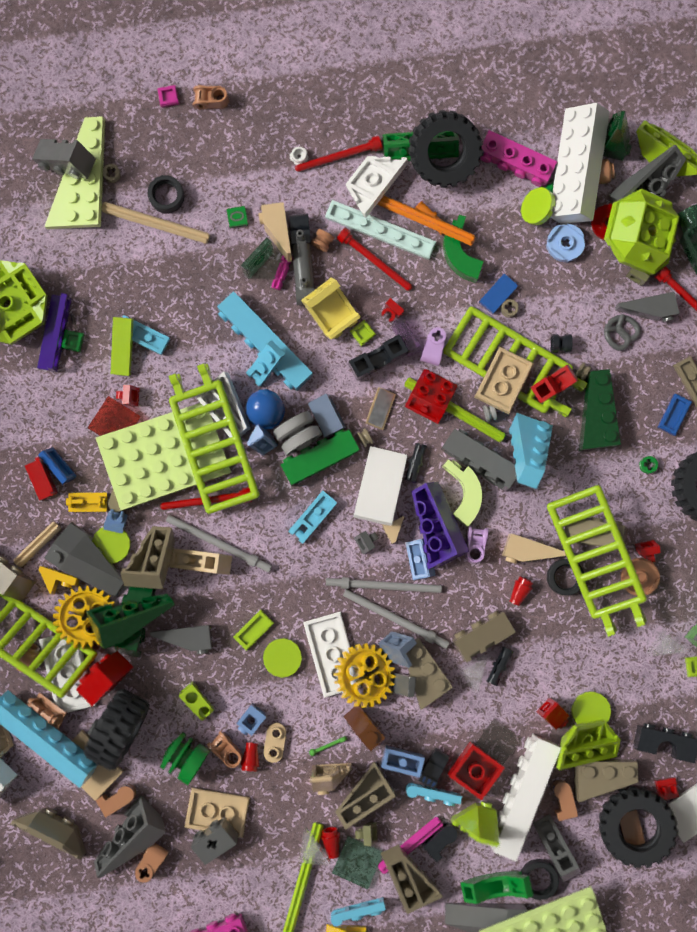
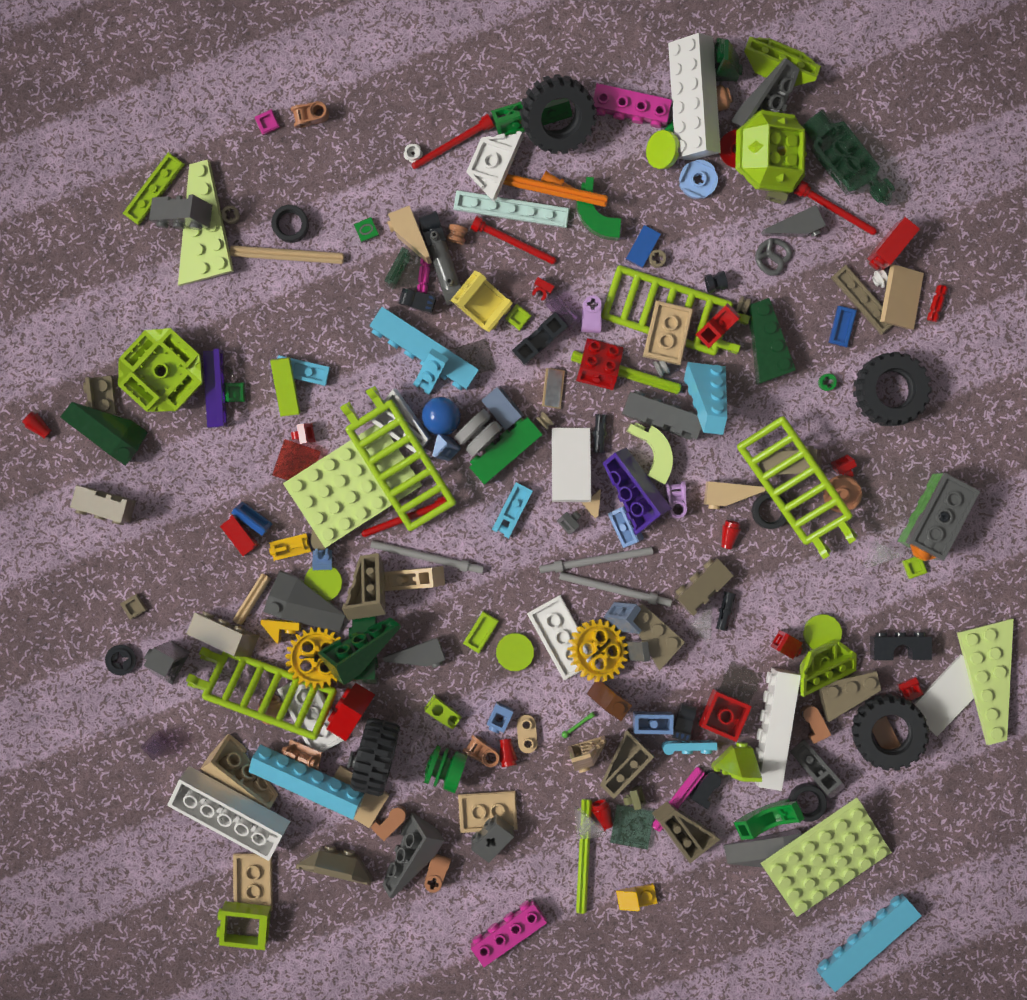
camera: 15 degrees left, 5 degrees up
medium azure plate [331,897,386,926] -> none
none -> lime tile [123,152,185,225]
none -> black leg [398,288,437,315]
none -> clear smoke piece [454,338,496,374]

